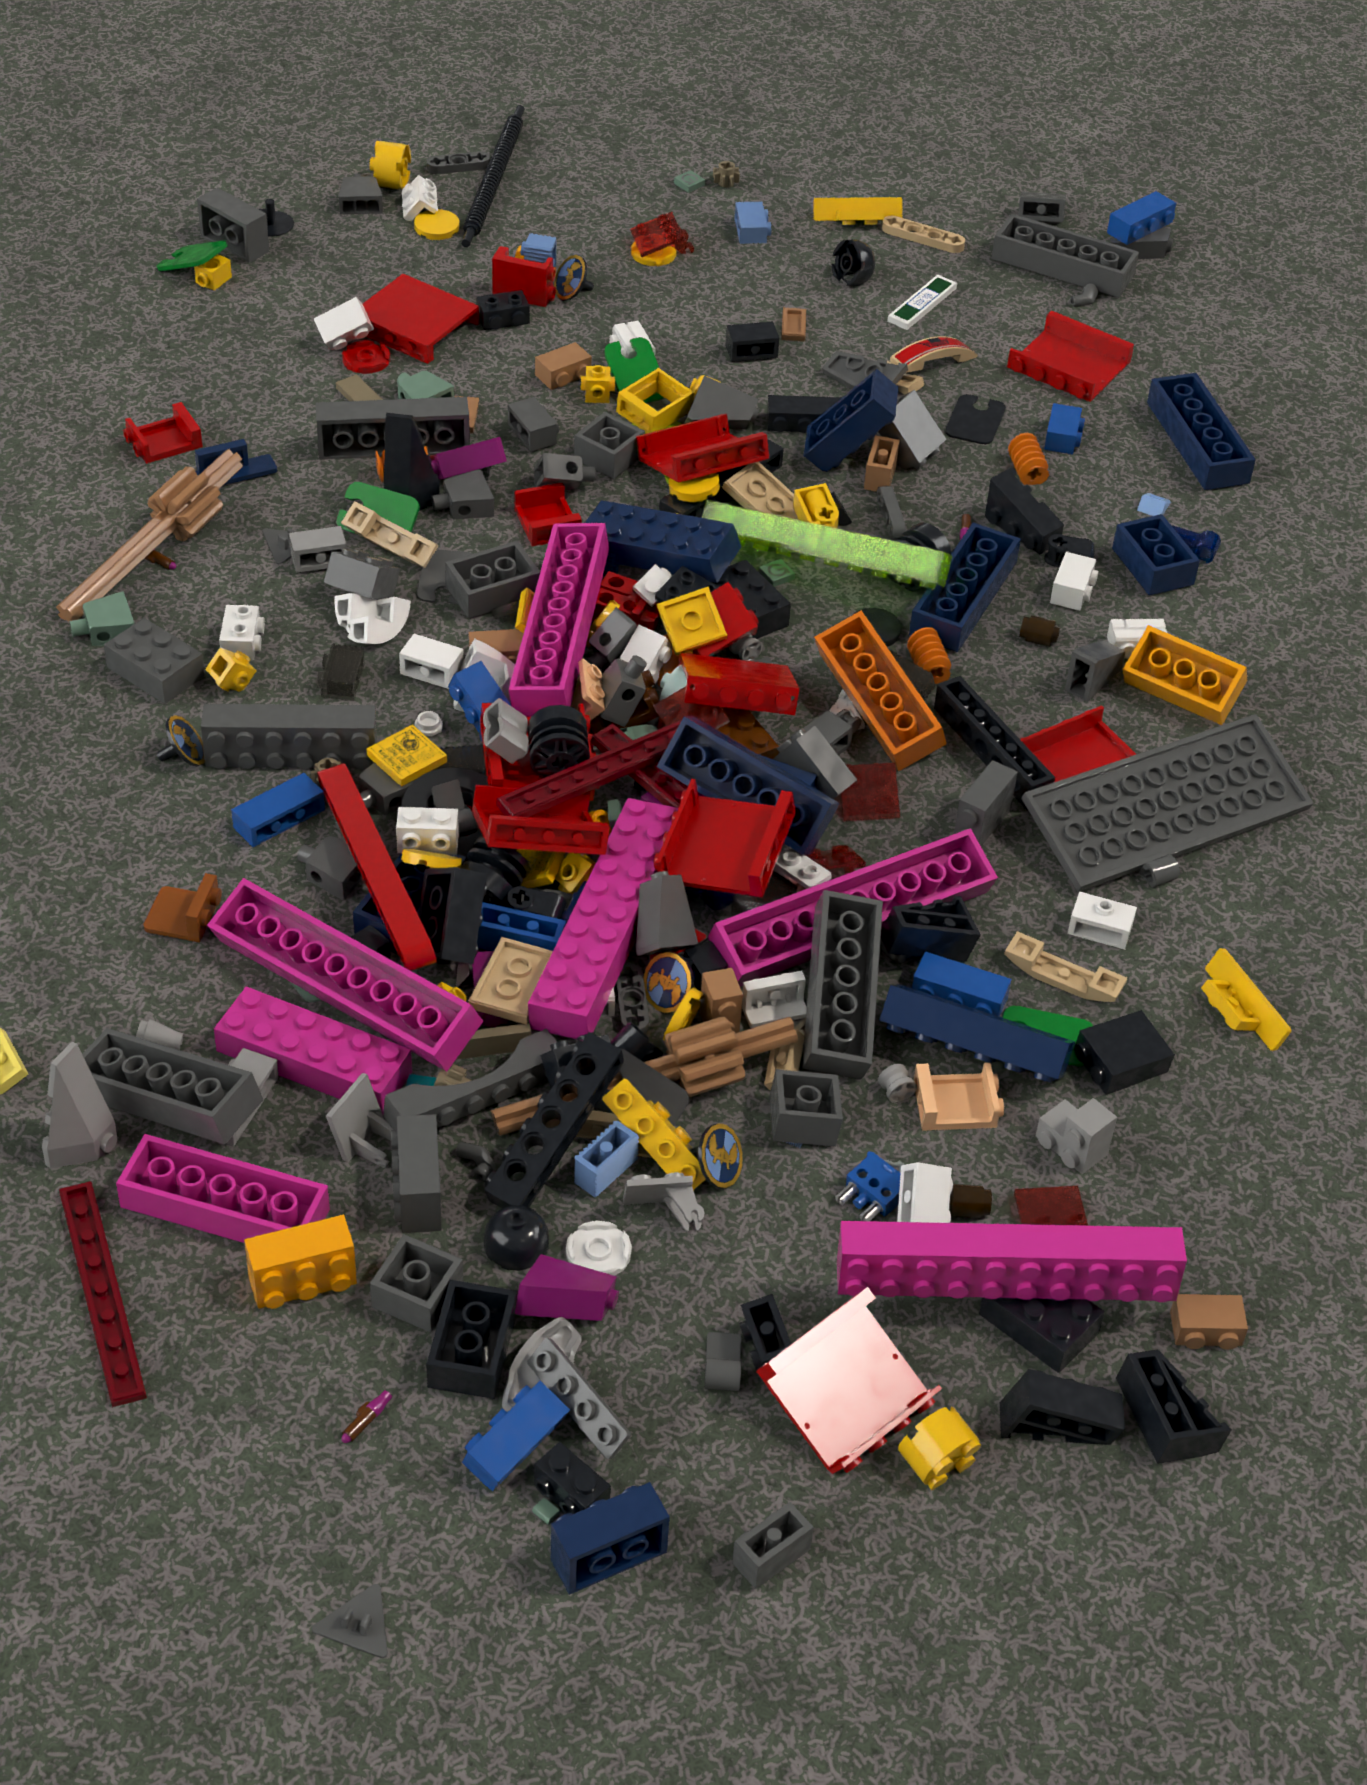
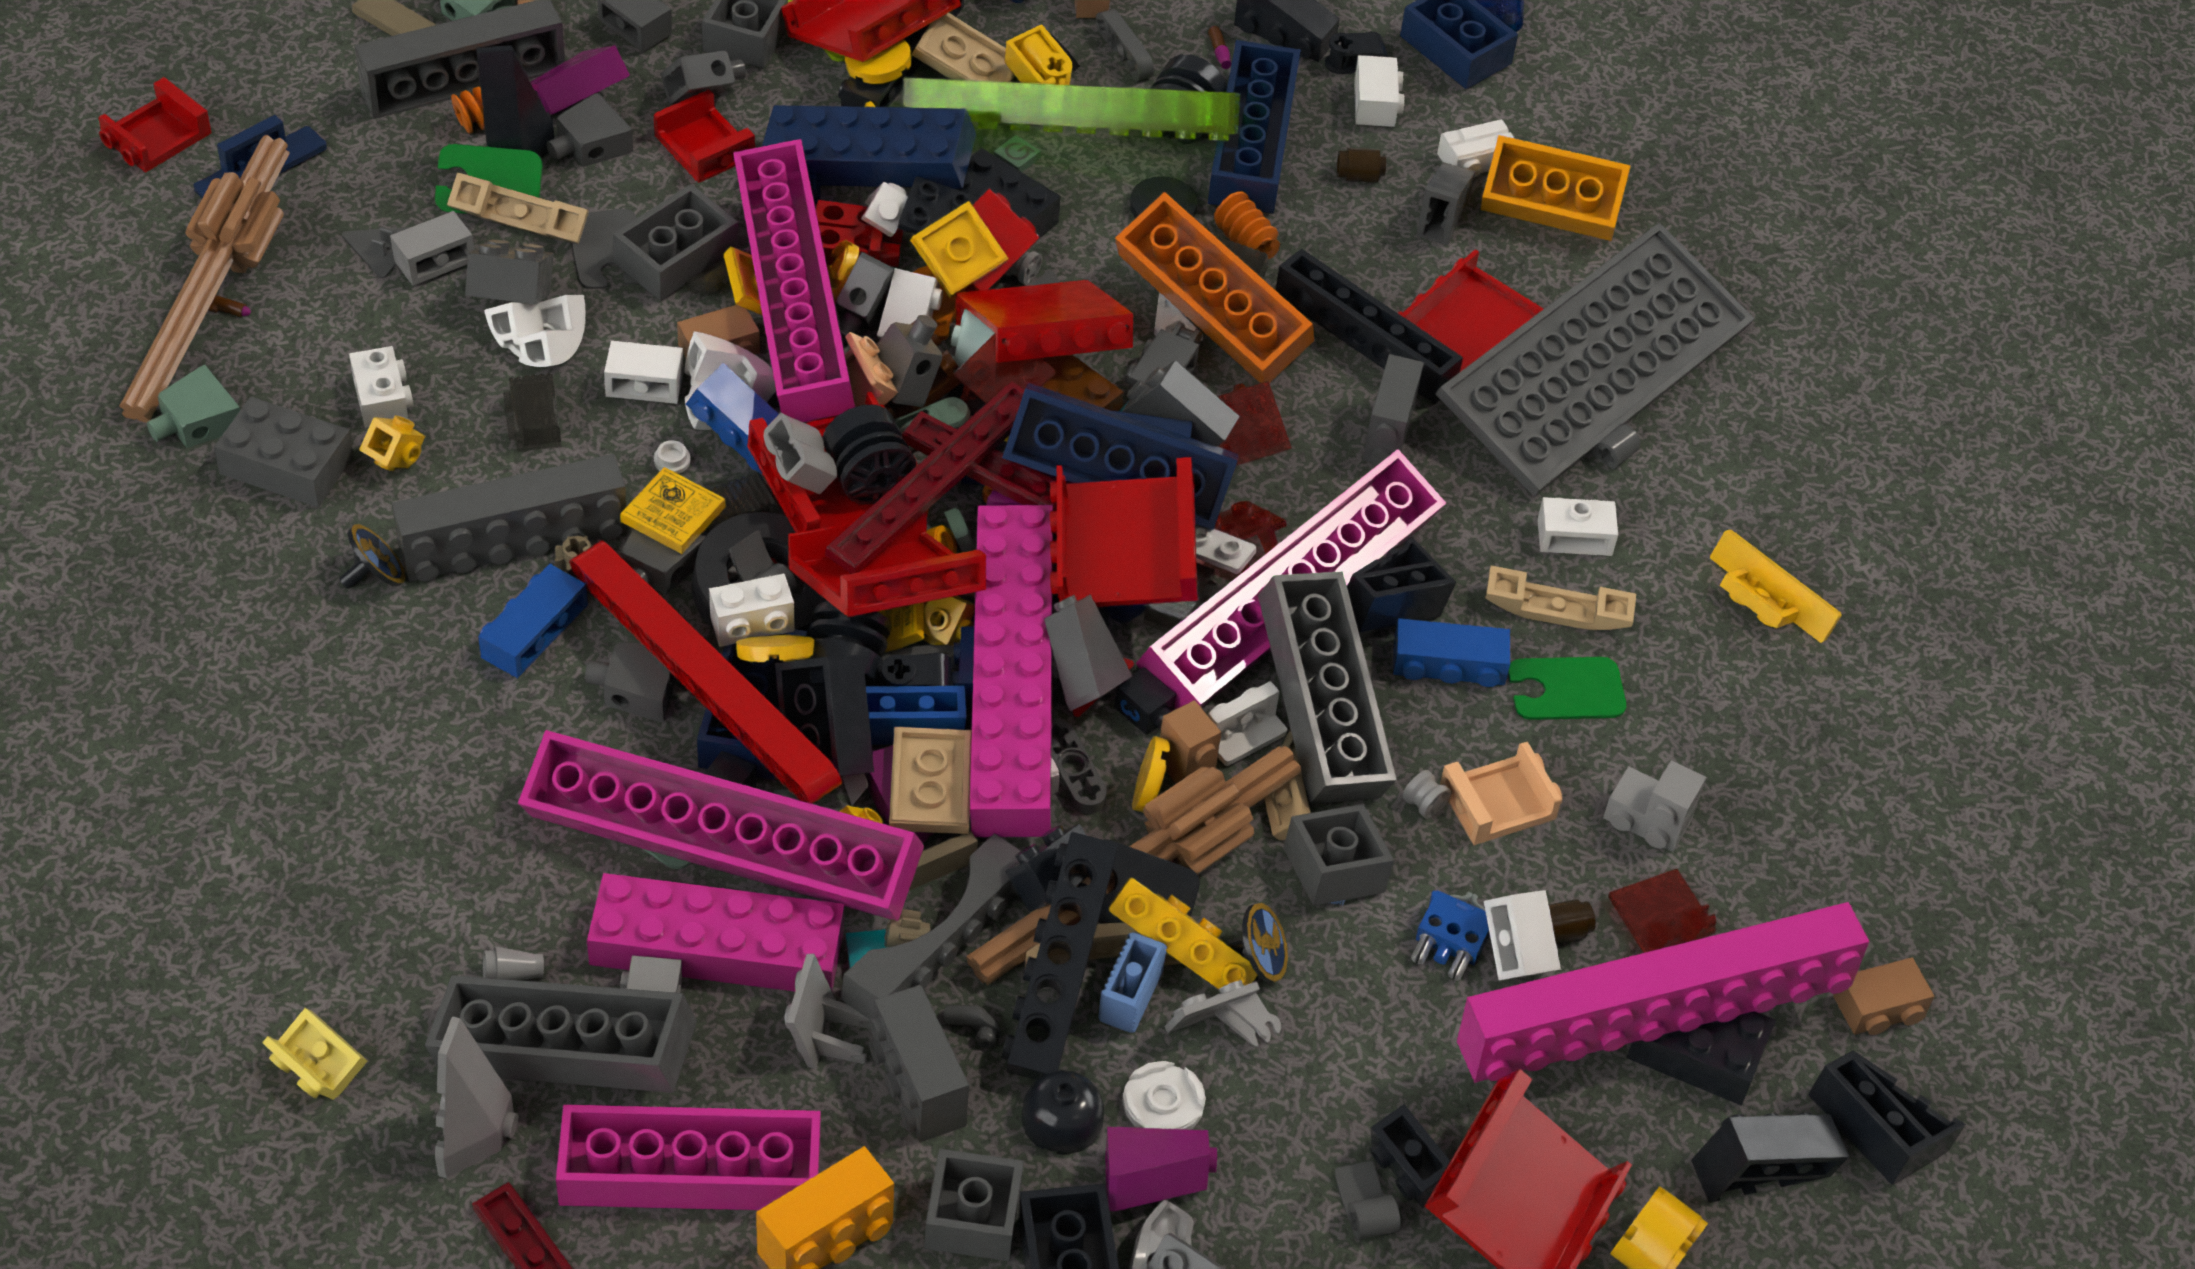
camera: 20 degrees left, 5 degrees up
dark orange bracket [143,873,222,943] -> none
black piece [611,1021,663,1062] -> none
shield [643,952,695,1013] -> none
dark blue brick [880,984,1075,1083] -> none
black brick [1073,1010,1175,1095] -> none

